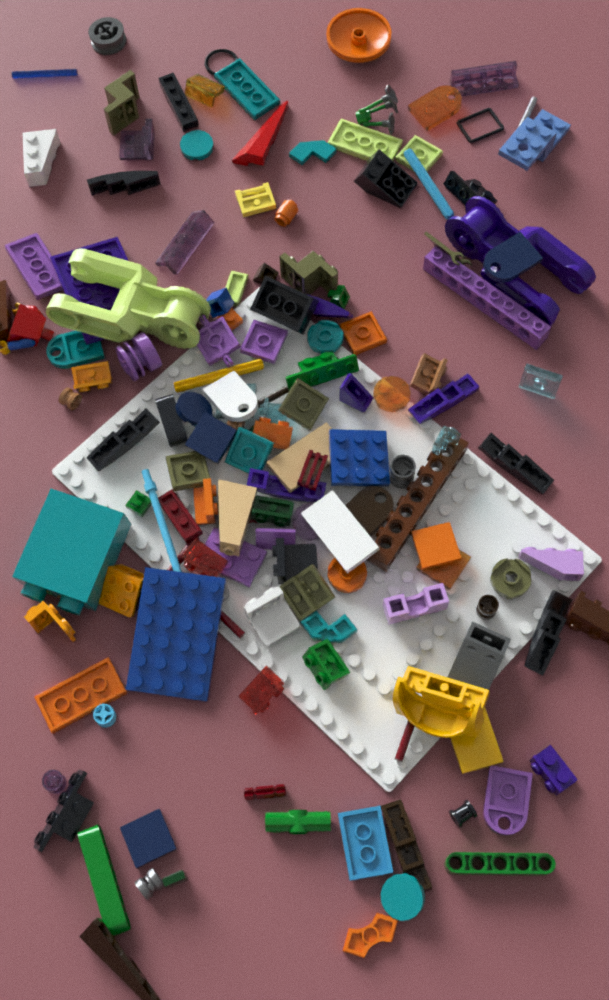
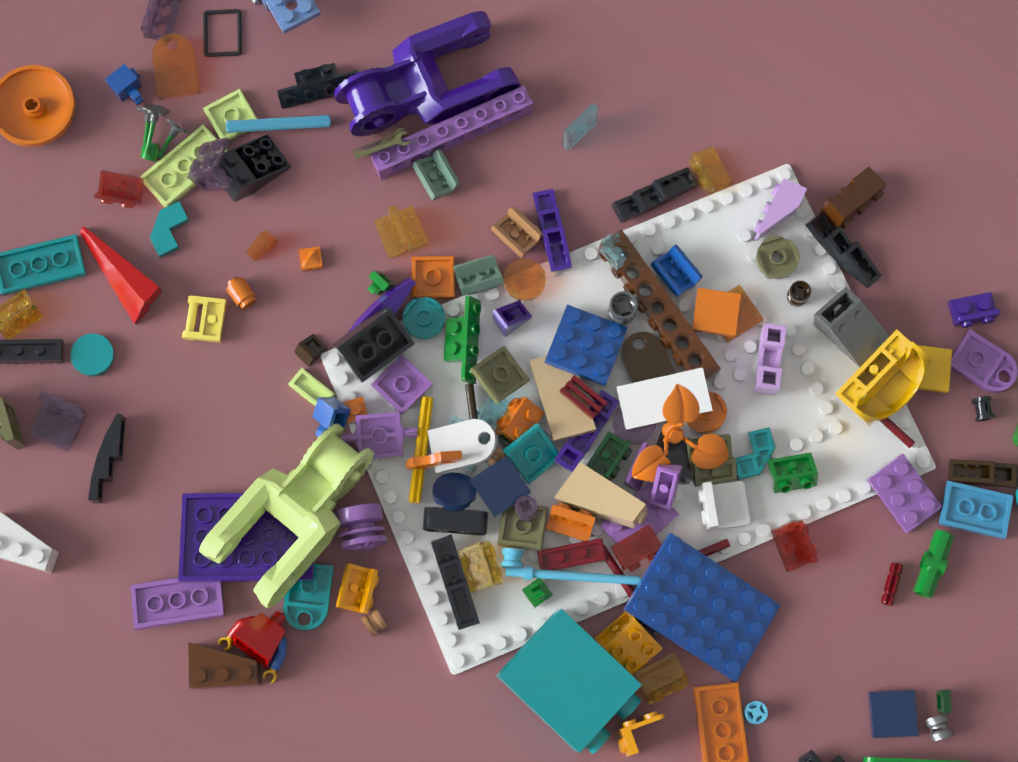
camera: 70 degrees left, 10 degrees up
clear purple fence [155,210,215,274] -> none
olive bracket [279,251,338,295] -> none
dark blue tile [483,232,543,283] -> none
none -> clear red bracket [94,170,144,208]
none -> blue brick [105,64,144,106]
none -> clear purple bracket [187,137,232,192]
none -> clear orange cone [246,230,278,261]
none -> orange tile [299,246,323,272]
none -> clear yellow bracket [374,205,428,259]
none -> orange tile [405,450,462,470]
none -> sand green bracket [412,149,460,201]
none -> sand green bracket [454,254,504,296]
none -> clear yellow bracket [458,541,503,593]
none -> medium azure wheel [501,548,524,568]
none -> clear purple wheel [515,495,539,522]
none -> orange plant [632,384,729,482]
none -> clear yellow bracket [634,653,689,704]
none -> medium lavender slope [649,465,683,510]
none -> blue bracket [650,244,703,298]
none -> clear yellow bracket [689,146,733,195]
none -> medium lavender plate [866,453,942,533]

